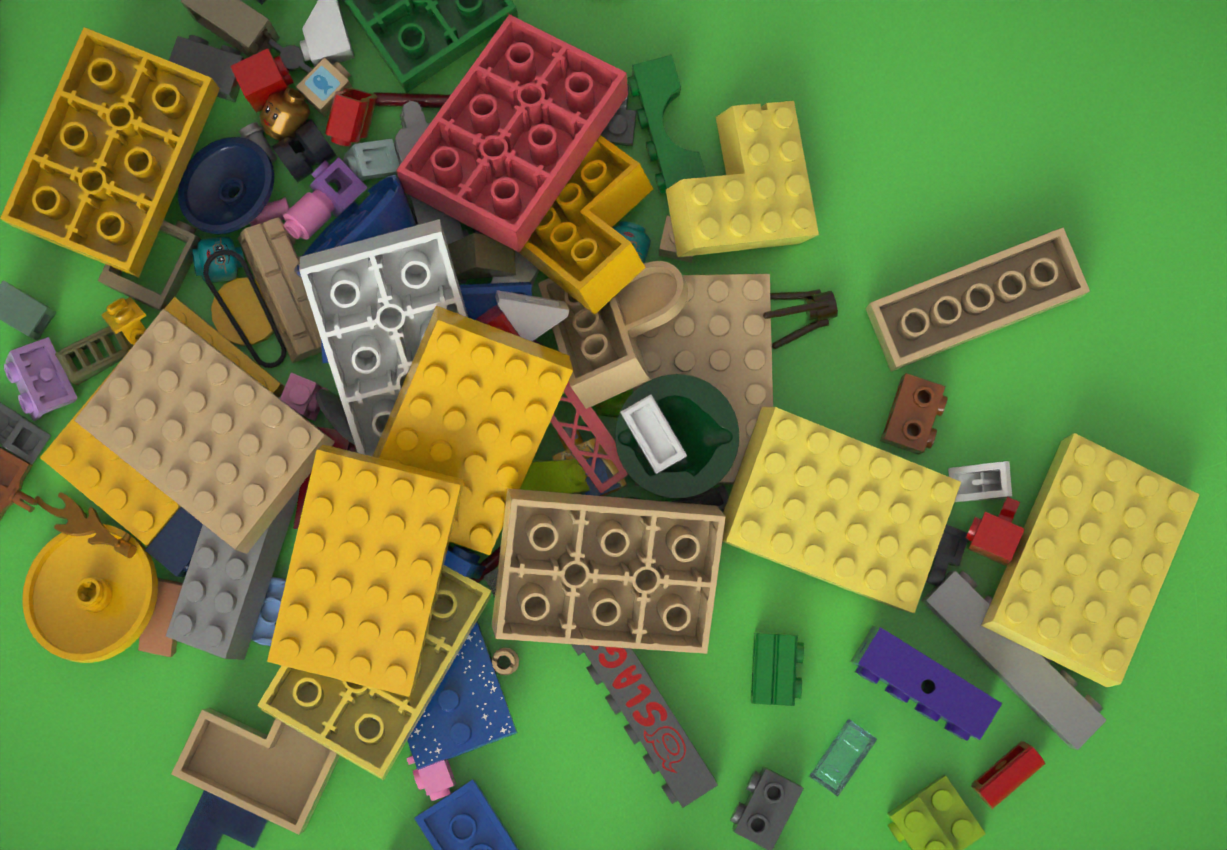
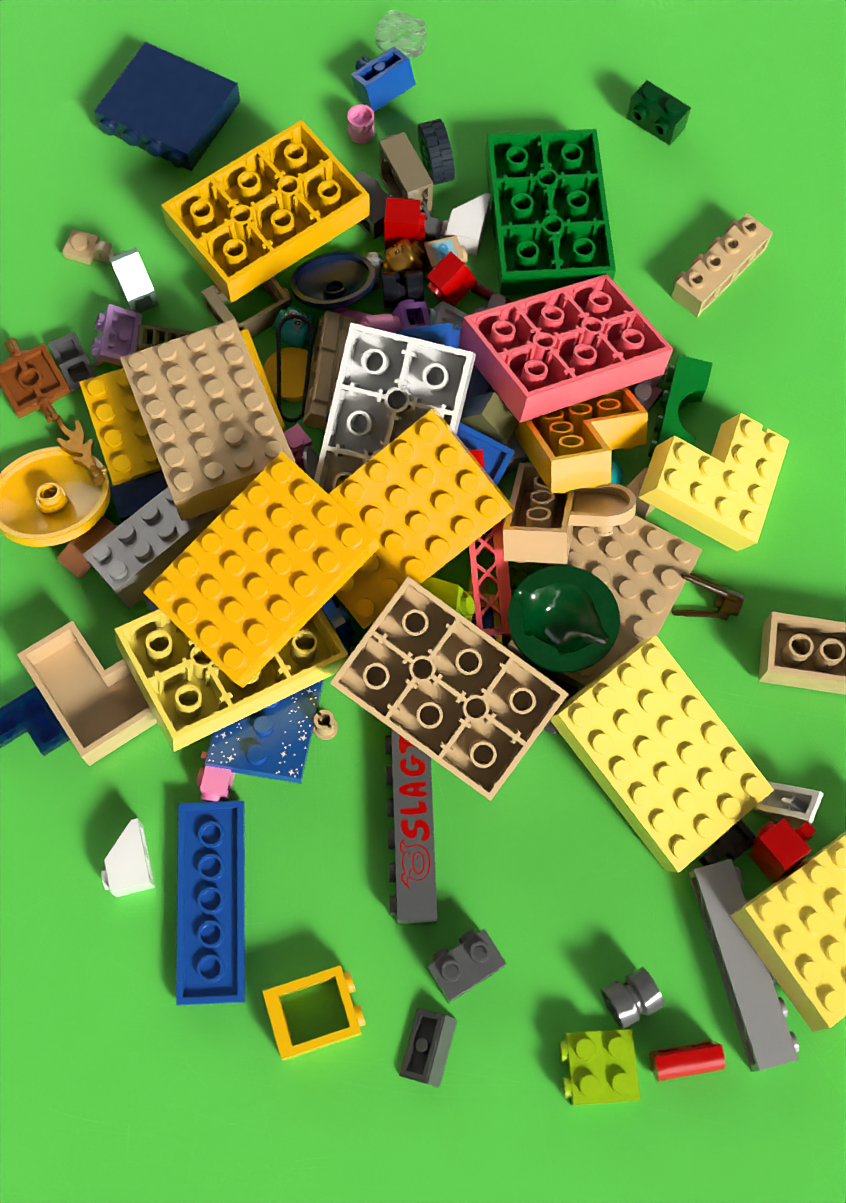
camera: 25 degrees right, 15 degrees down
yellow hinge [101,297,146,345] -> none
white slope [495,290,569,341] -> none
white tile [620,395,687,474] -> none
green brick [751,633,804,706] -> none
clear light blue tile [809,719,877,796] -> none
dark purple brick [851,626,1002,741] -> none
dark orange brick [880,373,948,454] -> none
none -> dark grey wheel [601,967,664,1029]

